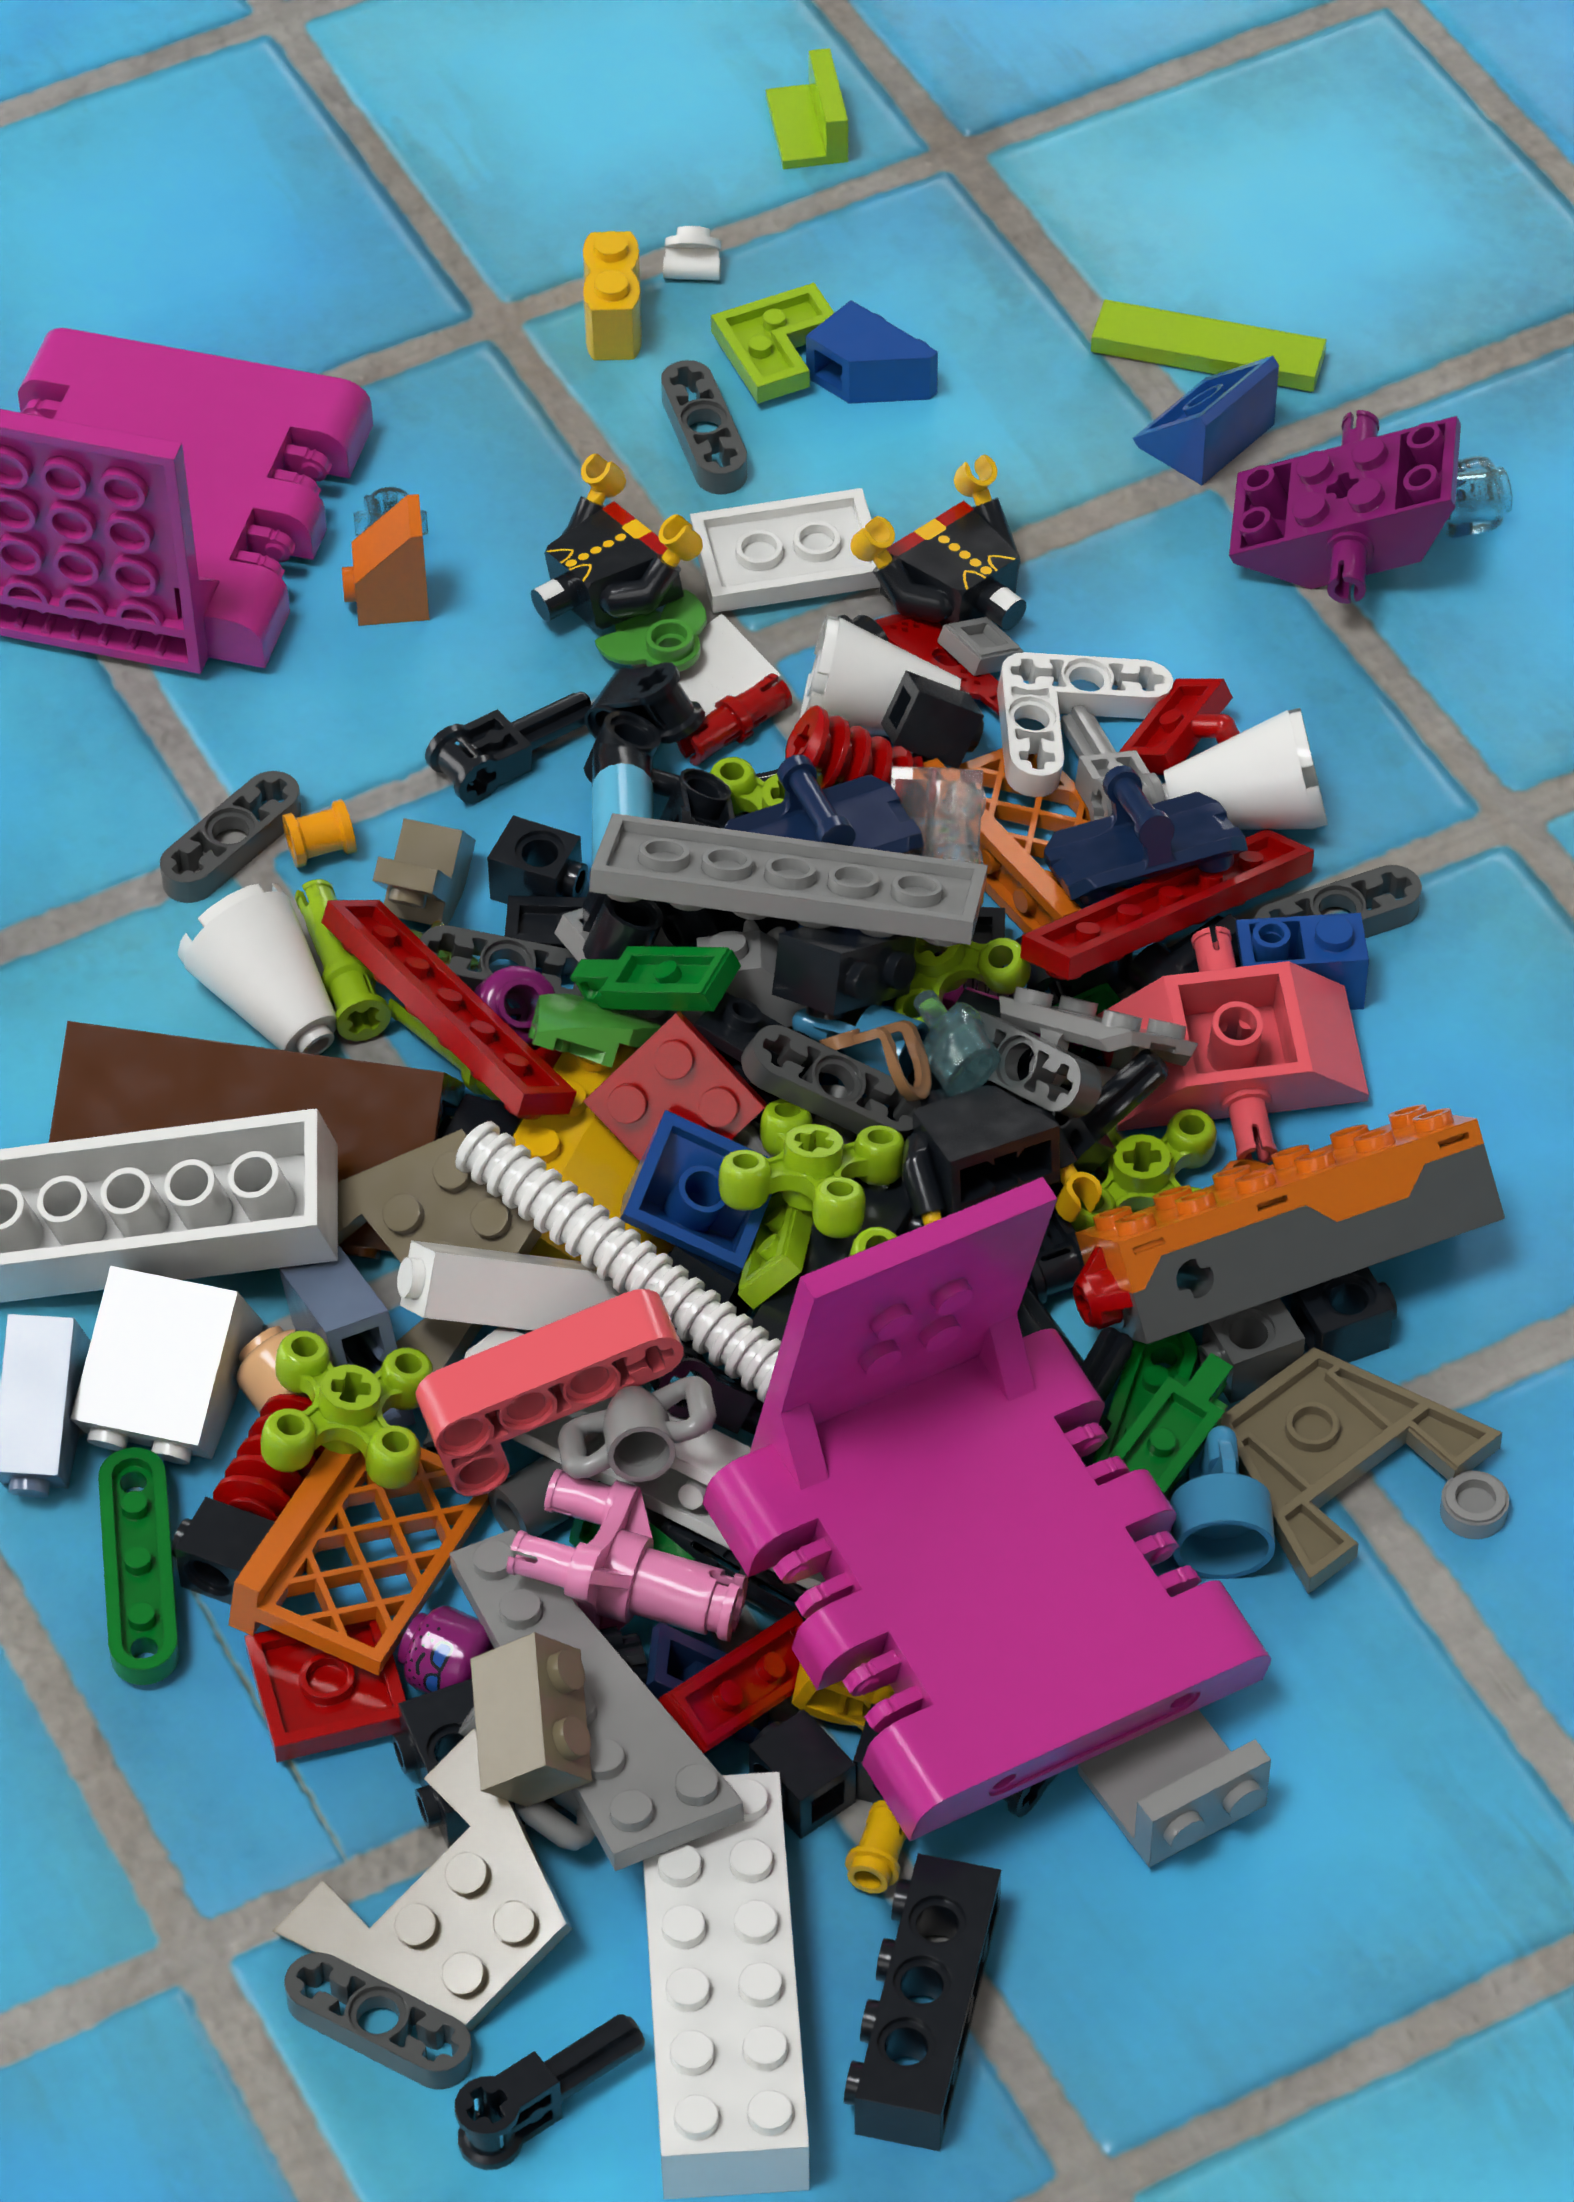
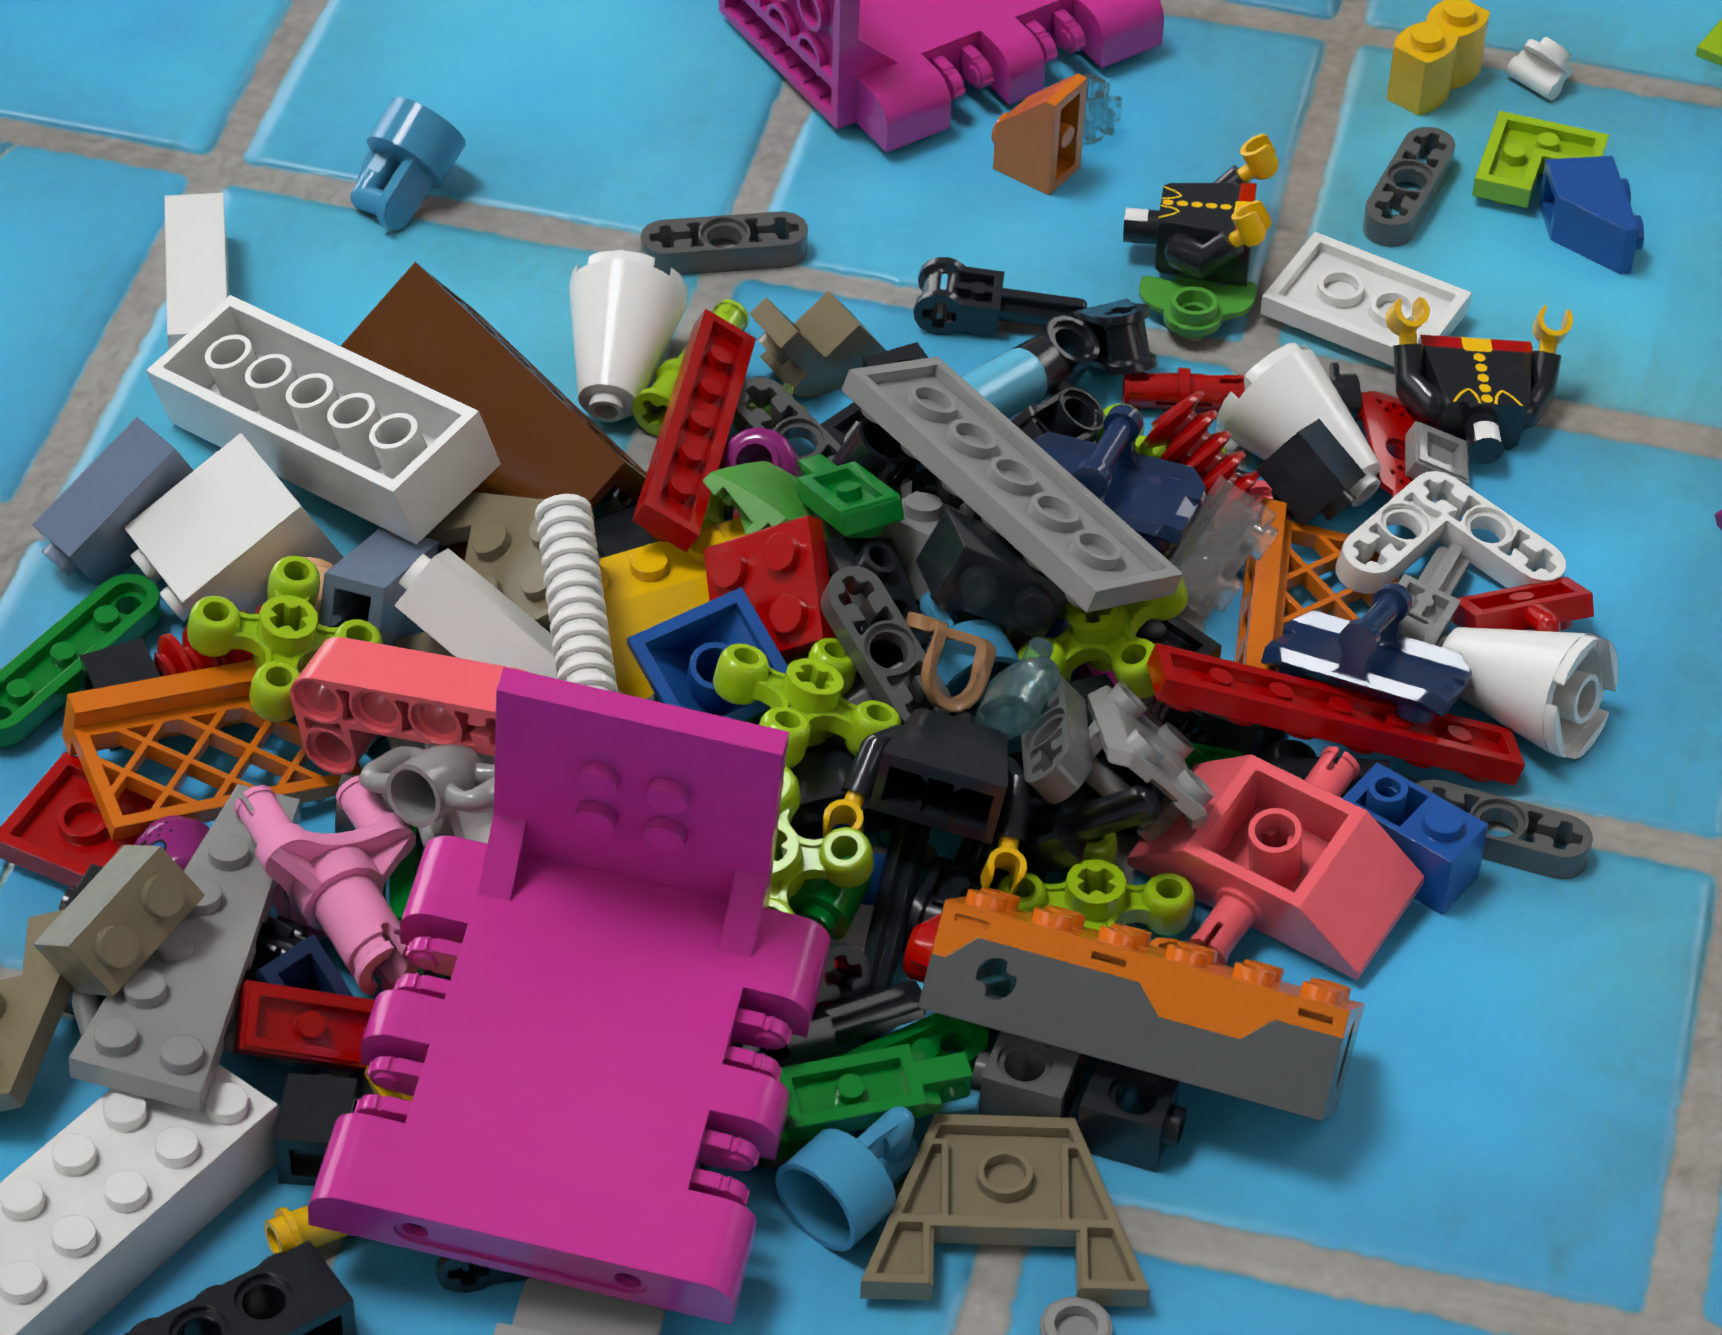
camera: 40 degrees right, 5 degrees down
light orange bush [282,799,357,868] -> none
white sticker [631,613,781,716] -> none

